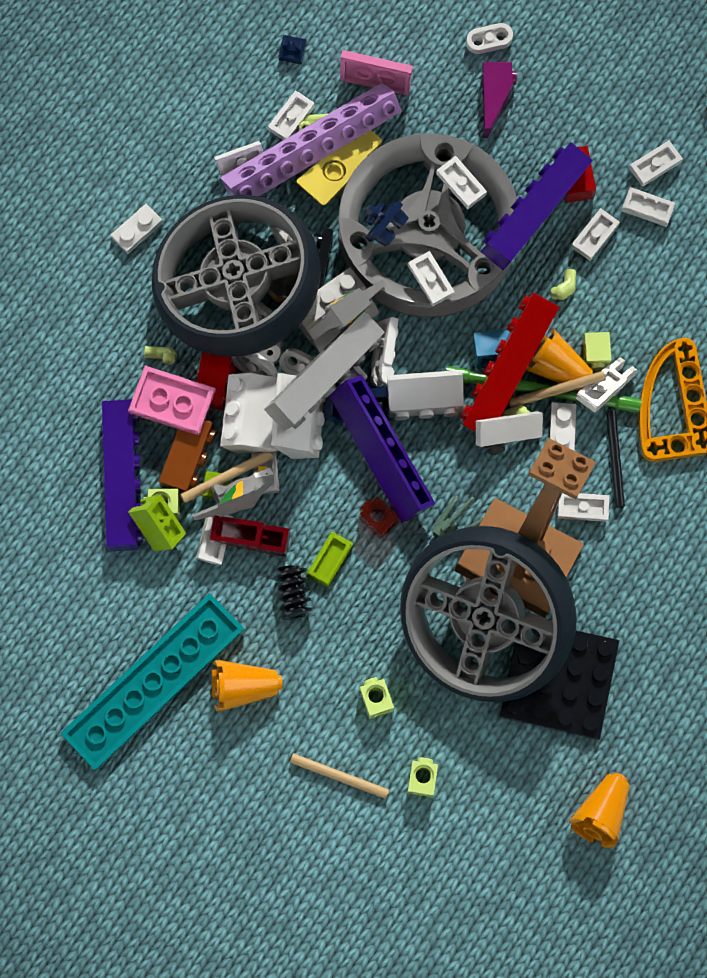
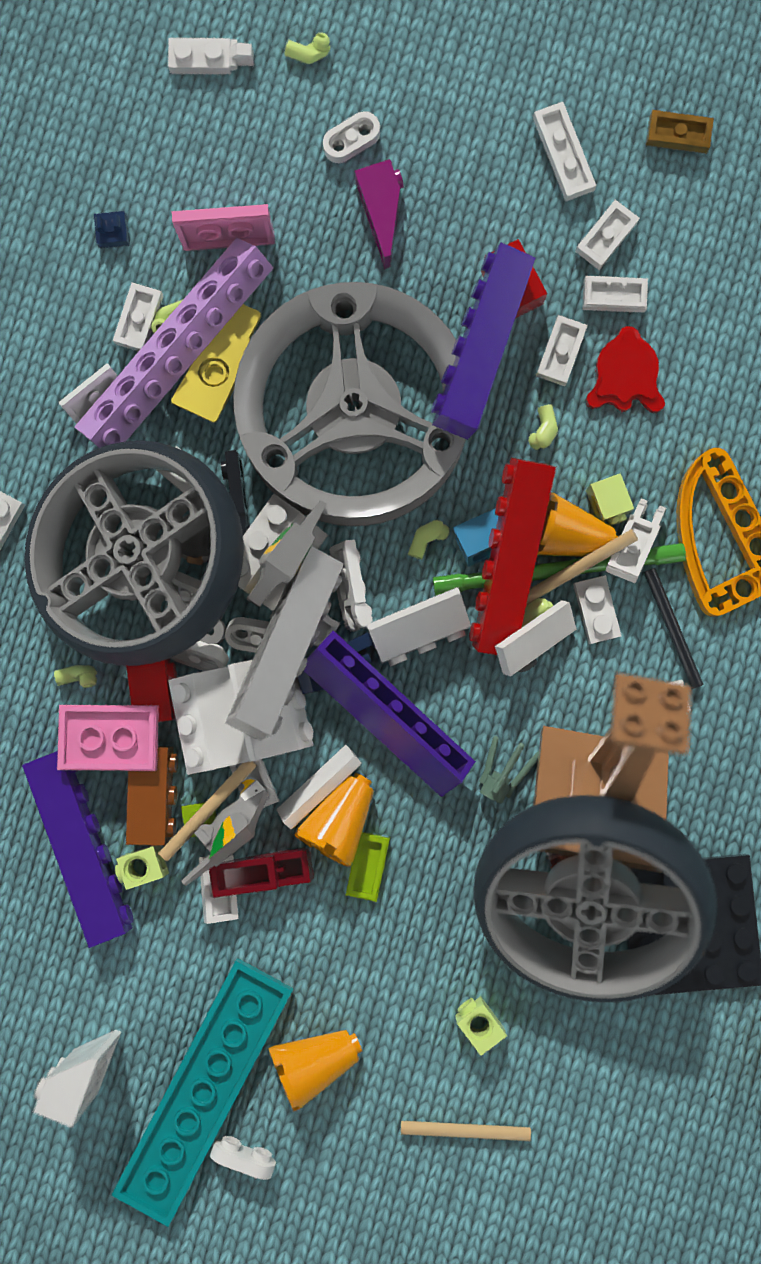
camera: 10 degrees left, 10 degrees up
lime hinge [128,494,186,551] -> none
black piece [275,565,313,620] -> none
clear red brick [359,497,399,540] -> none
dark blue hips [365,200,409,246] -> none
yellowish green brick [407,757,438,798] -> none
white plate [408,251,454,306] -> none
white plate [436,156,487,210] -> none
none -> white slope [34,1030,121,1127]
none -> white plate [210,1136,276,1180]
none -> white tile [276,745,361,830]
none -> light orange cone [294,773,374,867]
none -> yellowish green arm [408,520,449,560]
none -> white plate [533,102,596,201]
none -> red tile [585,326,665,413]

